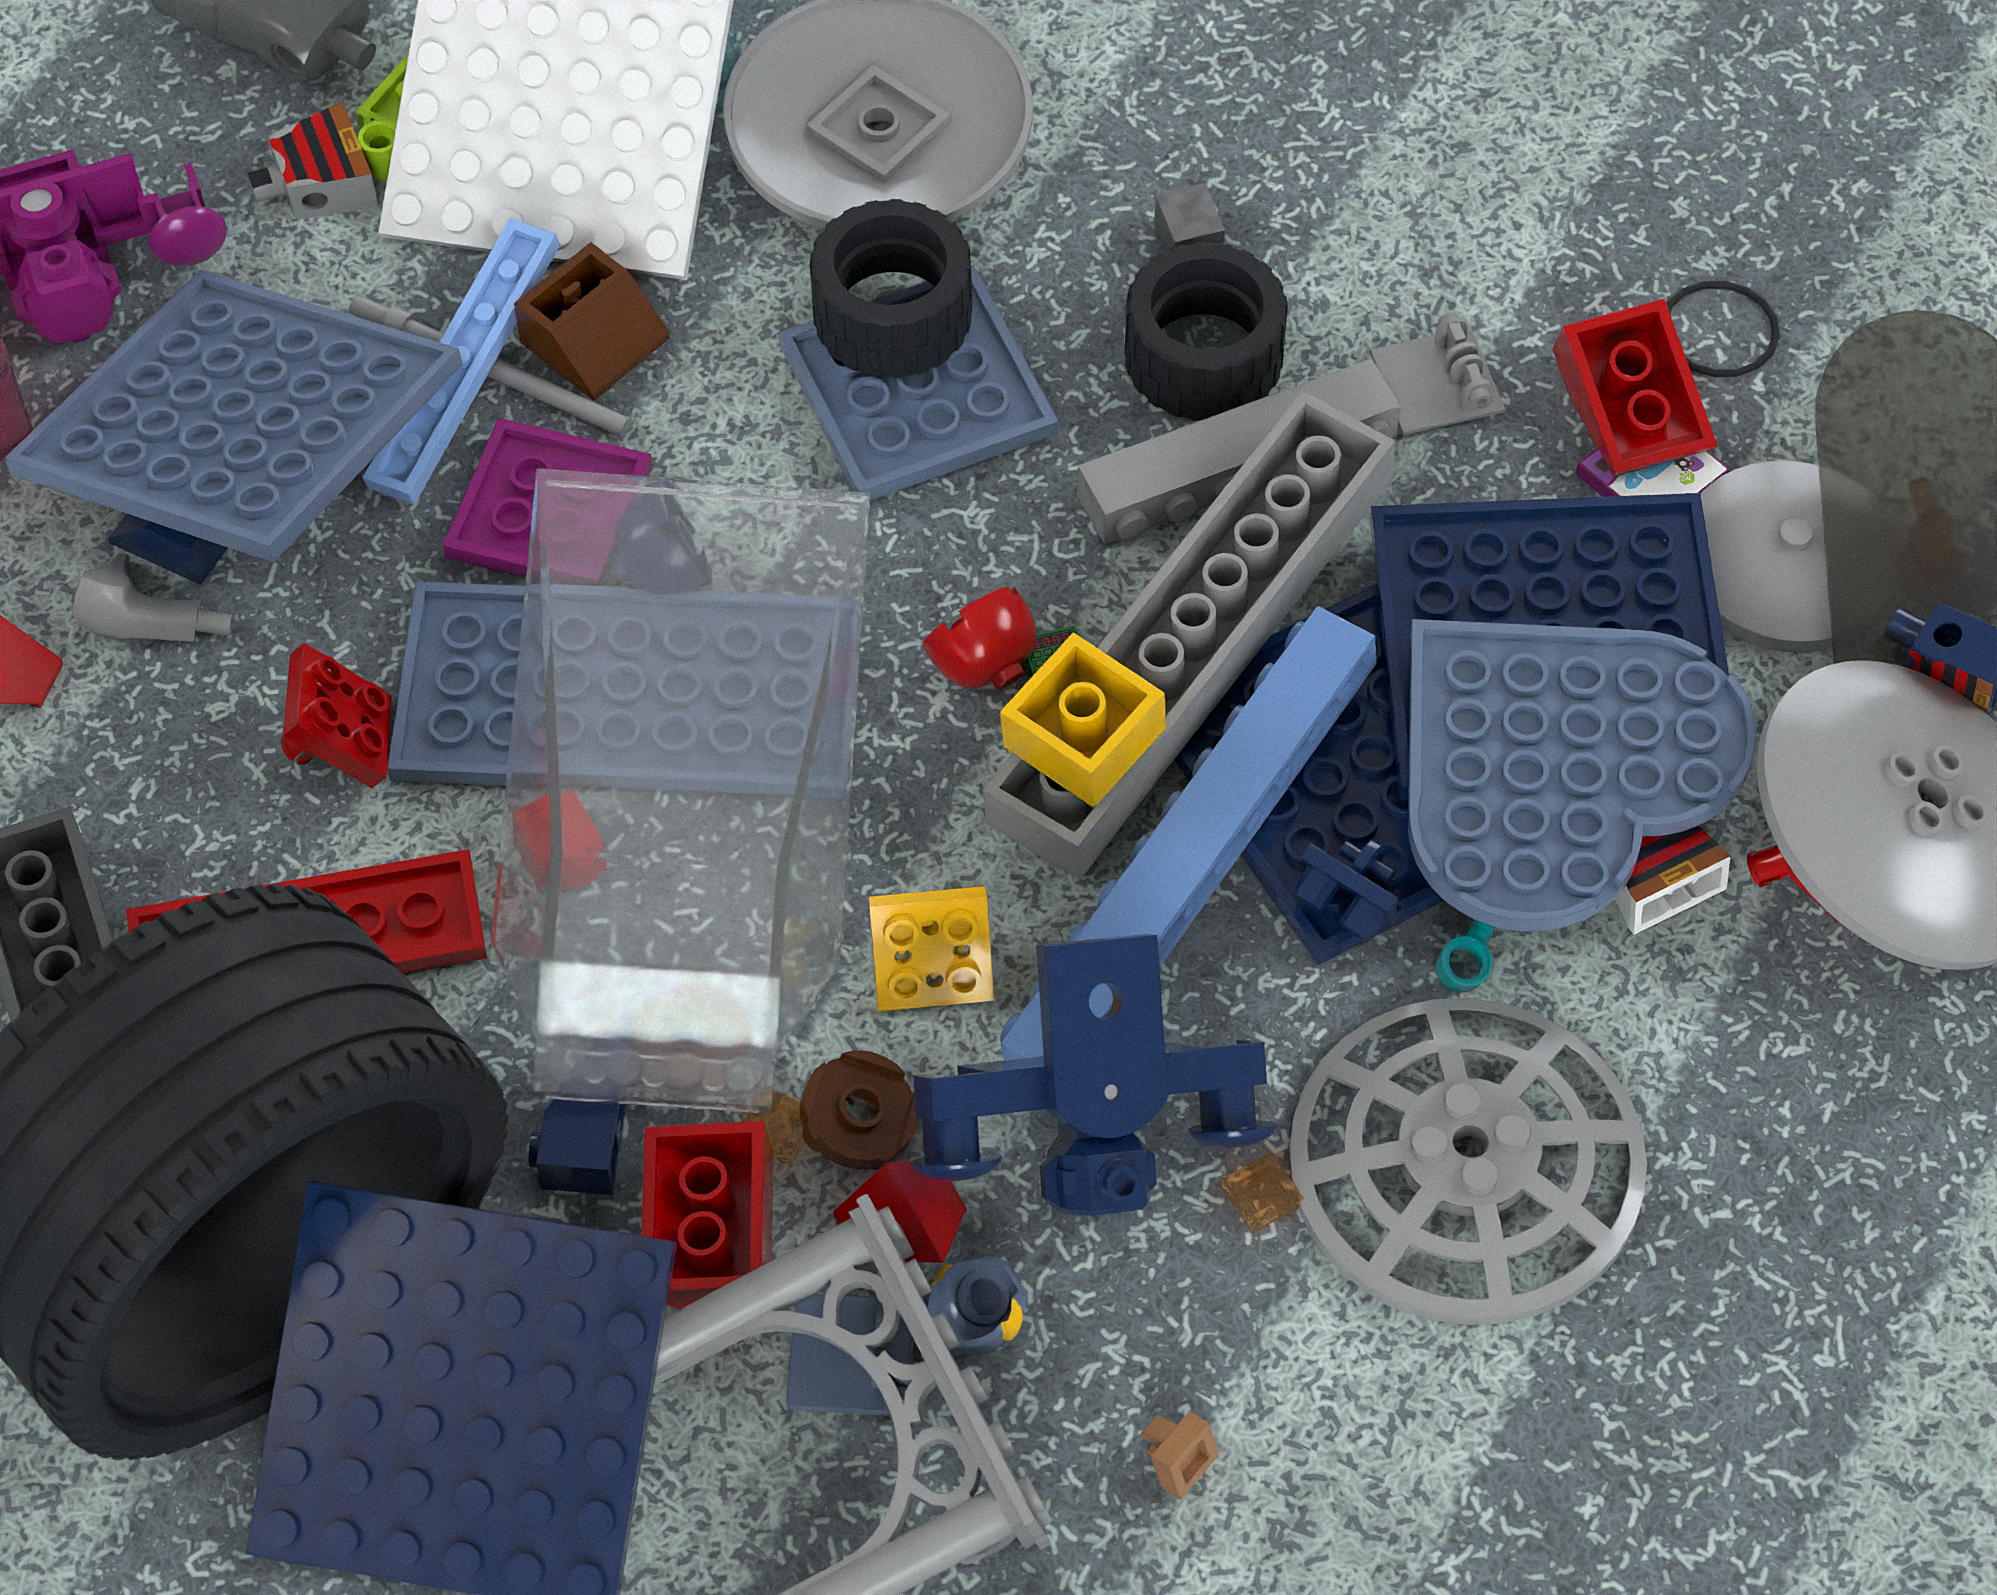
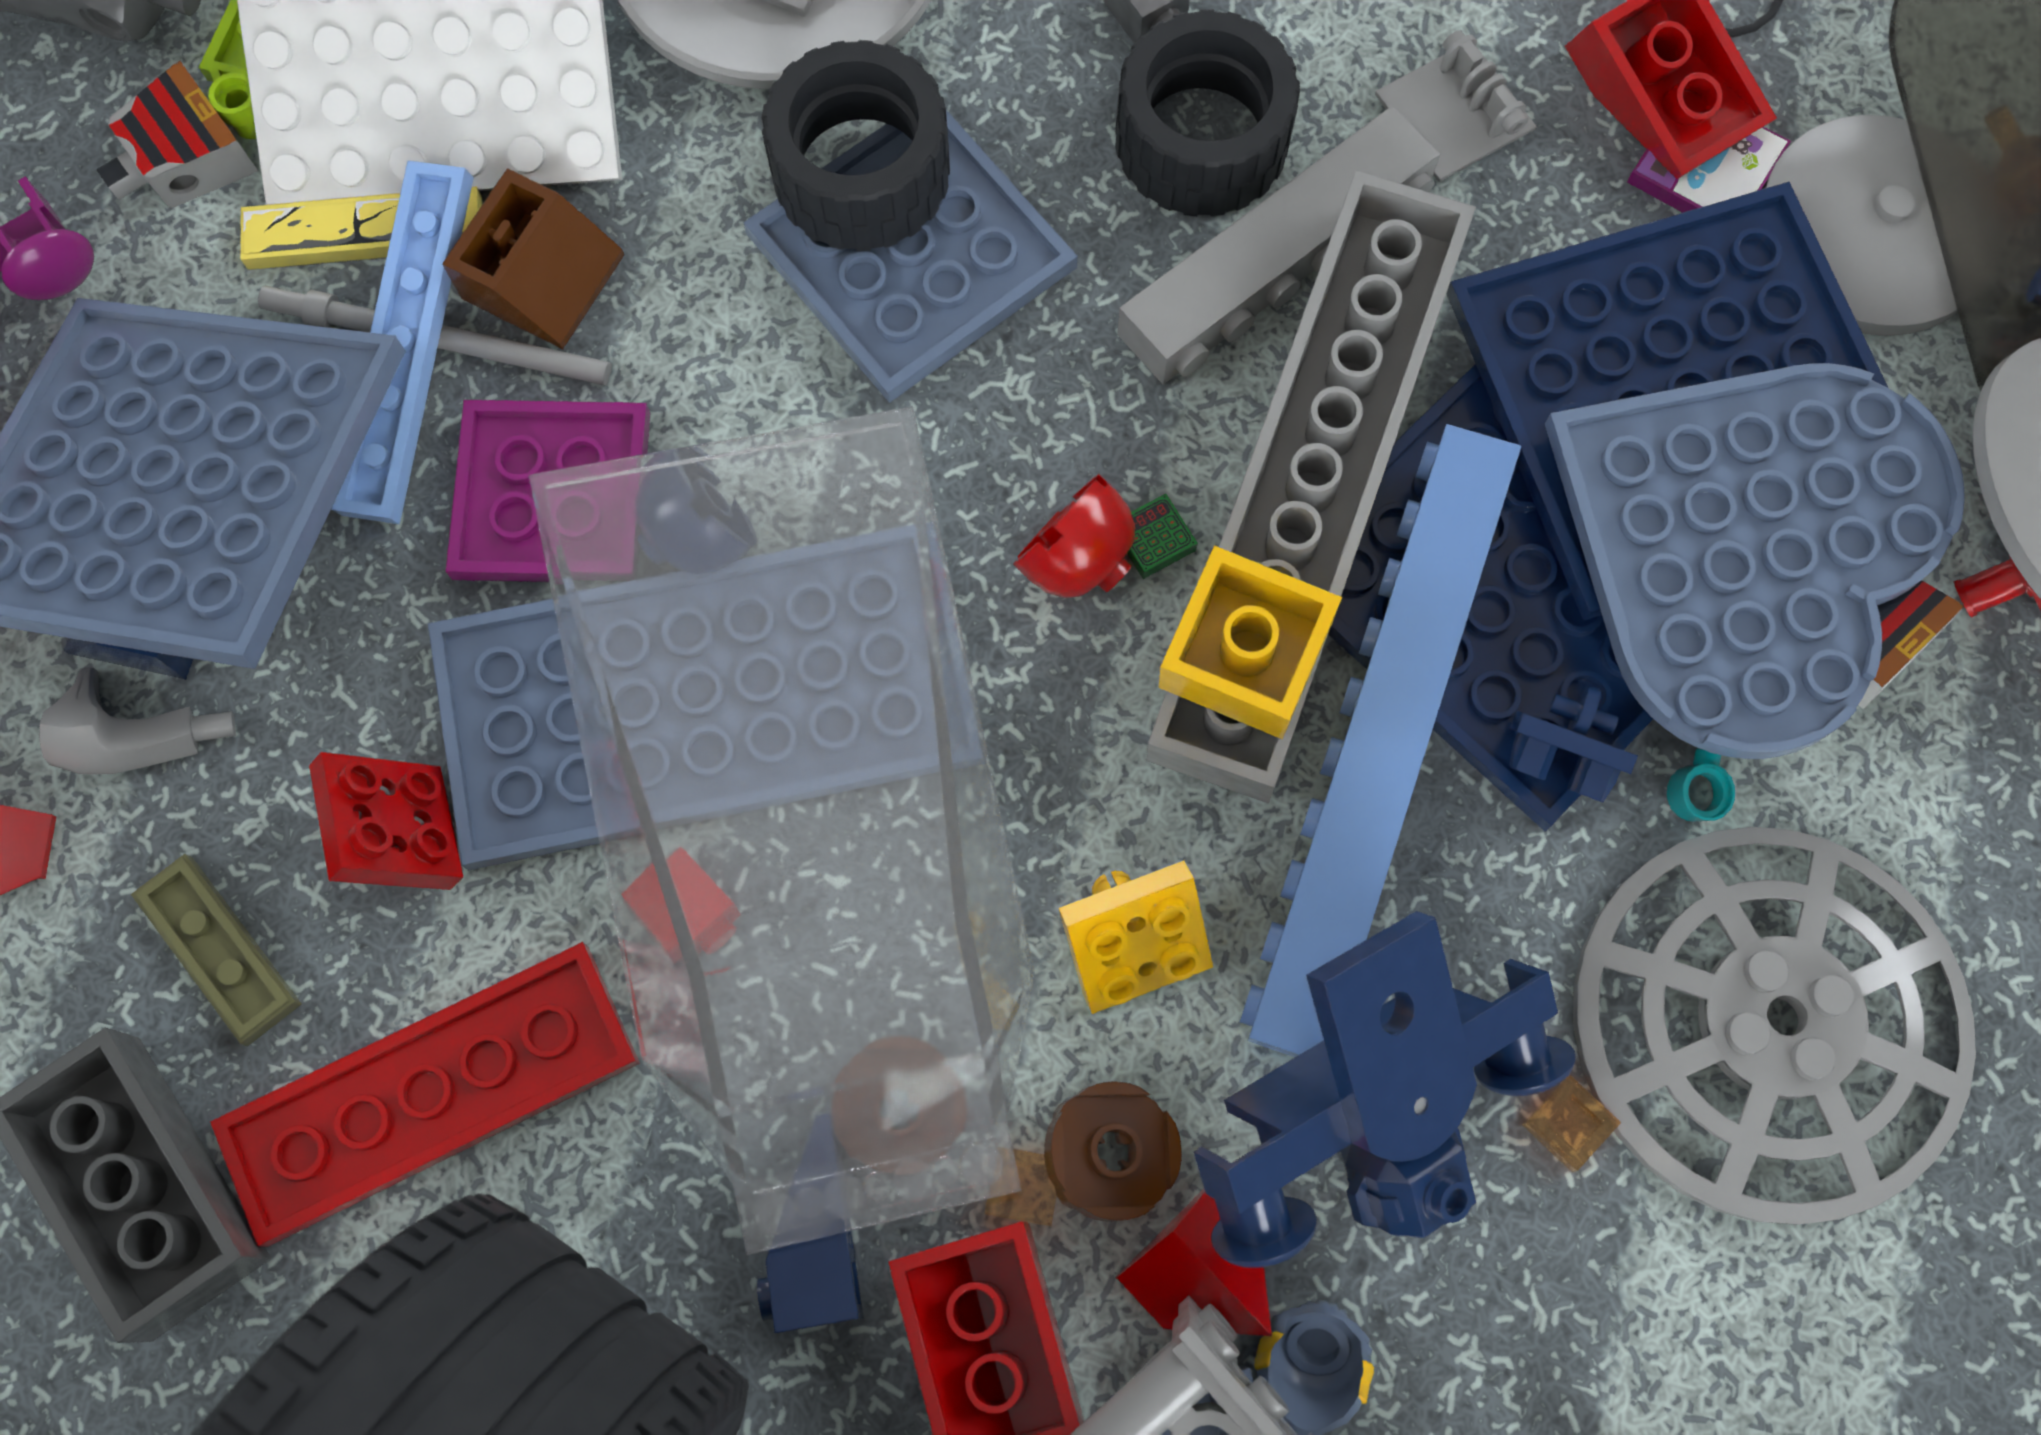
camera: 15 degrees left, 15 degrees up
none -> olive tile [131,854,302,1046]
none -> light yellow tile [240,186,482,270]

